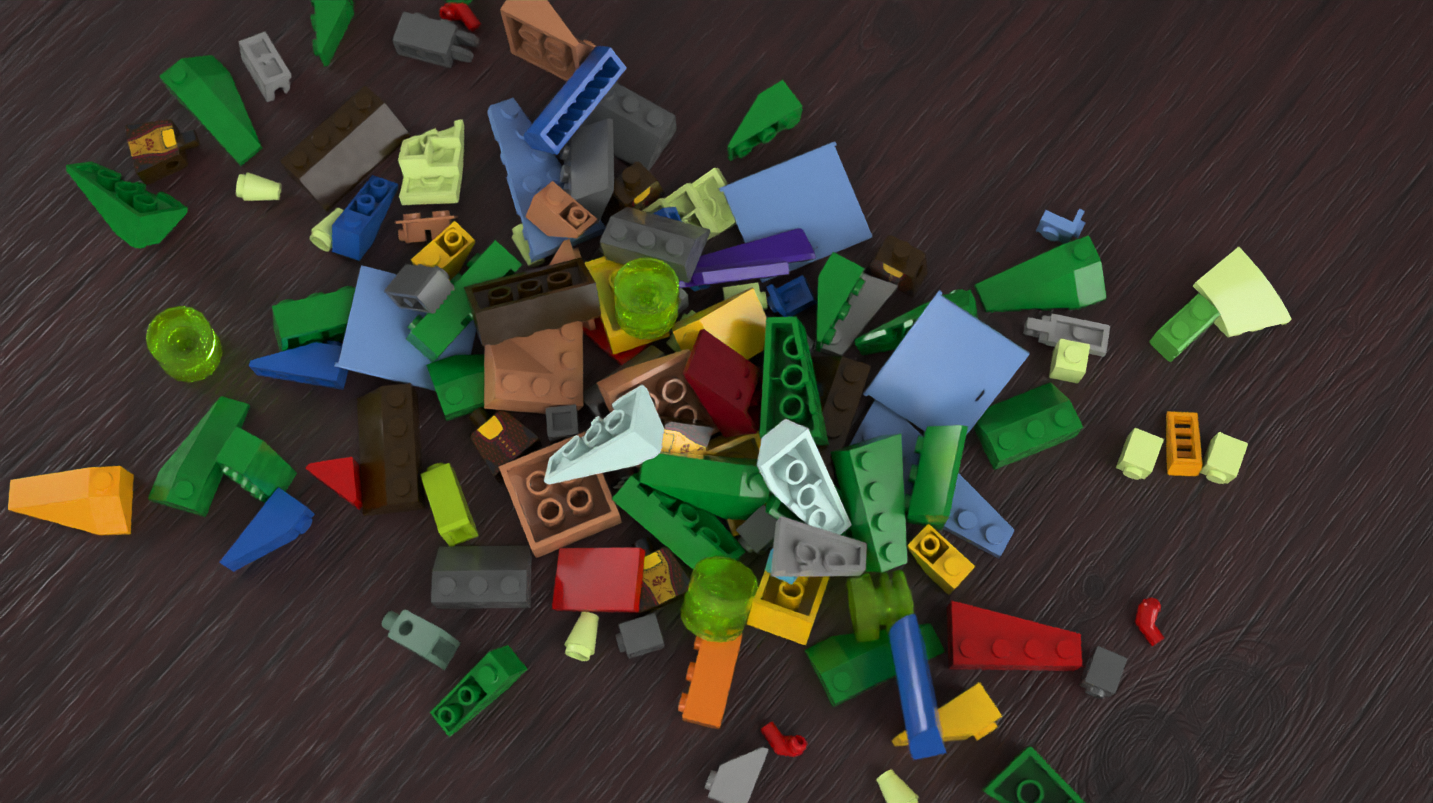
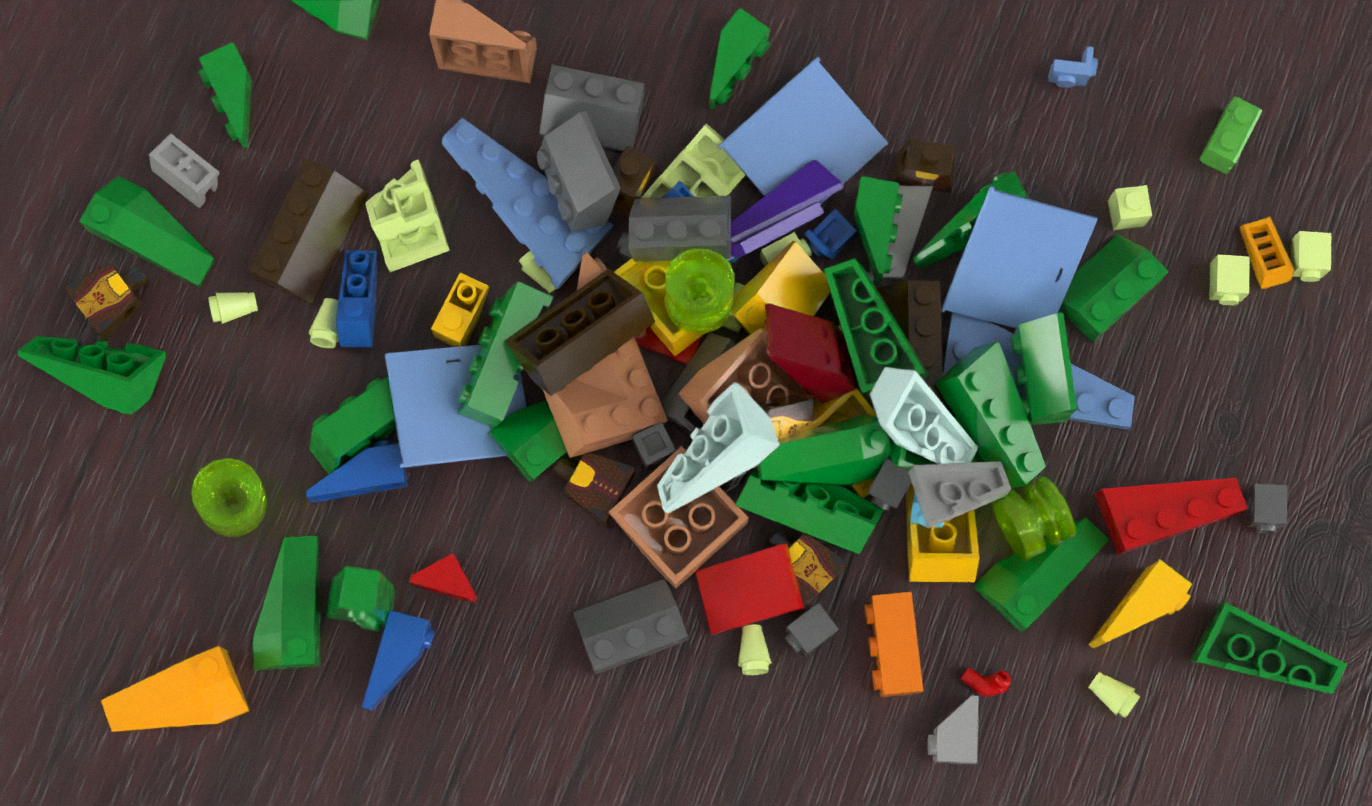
camera: 25 degrees left, 5 degrees up
dark brown slope [357,383,425,516] -> none
sand green torso [382,609,461,670] -> none
dark grey brick [384,264,454,314] -> none
dark grey hinge [392,11,480,68] -> none
nougat hinge [395,210,458,244] -> none
lime slope [420,463,479,546] -> none
green slope [430,645,527,737] -> none
red arm [439,2,481,32] -> none
blue brick [524,46,627,155] -> none
nougat slope [526,181,597,238] -> none
clear neon green wheel [680,556,758,642] -> none
blue brick [889,614,946,760] -> none
yellow slope [907,523,975,595] -> none
green wedge [974,235,1107,312] -> none
light grey hinge [1023,314,1110,357] -> none
red arm [1135,597,1165,646] -> none
yellowish green slope [1193,247,1291,337] -> none

